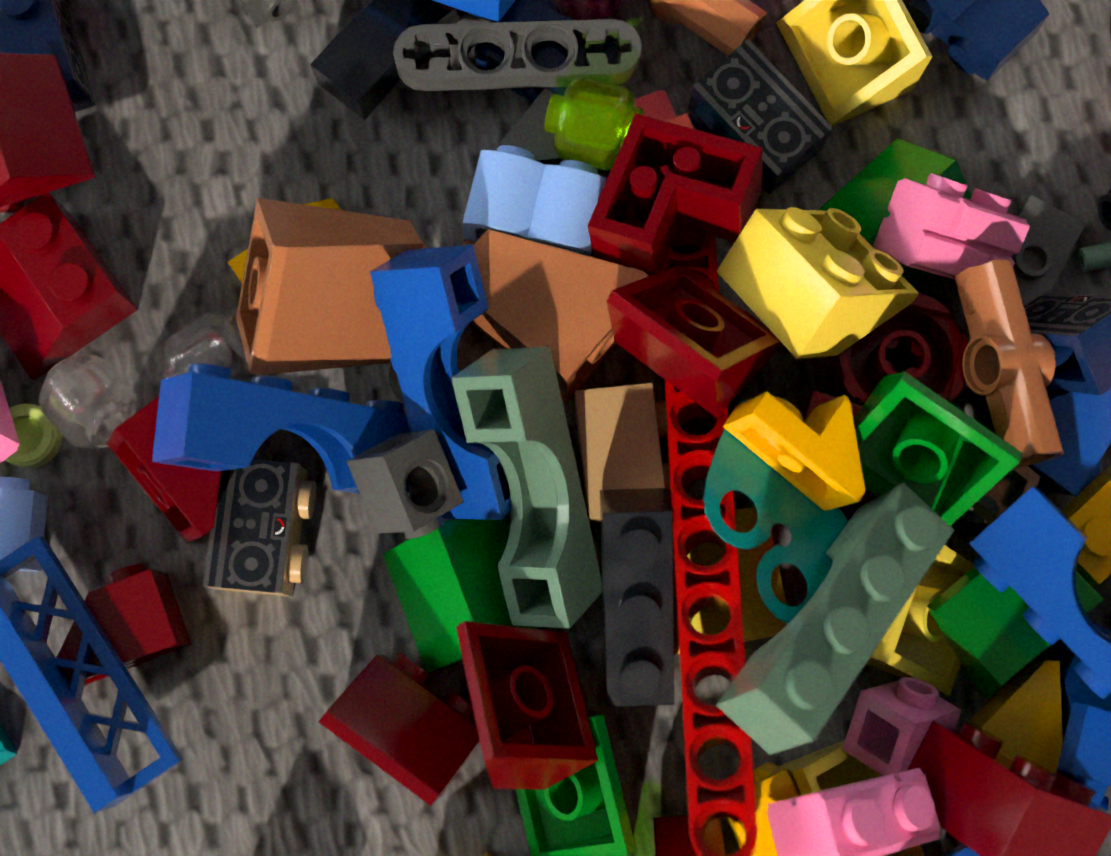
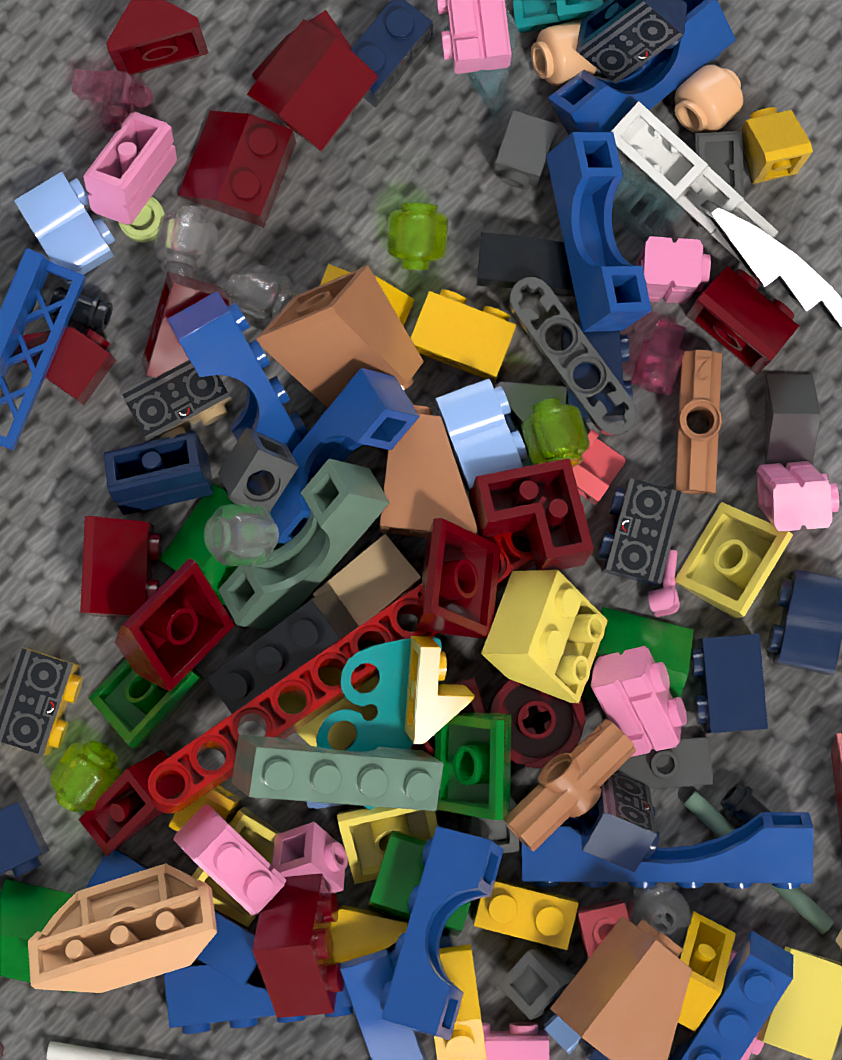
camera: 55 degrees right, 5 degrees up
none -> black pin [50,287,113,331]
none -> dark blue brick [104,431,214,515]
none -> clear head [204,504,279,566]
none -> clear neon green head [387,202,448,270]
none -> yellow brick [410,289,517,383]
none -> bright pink hand [648,550,680,617]
none -> dark blue brick [690,634,768,733]

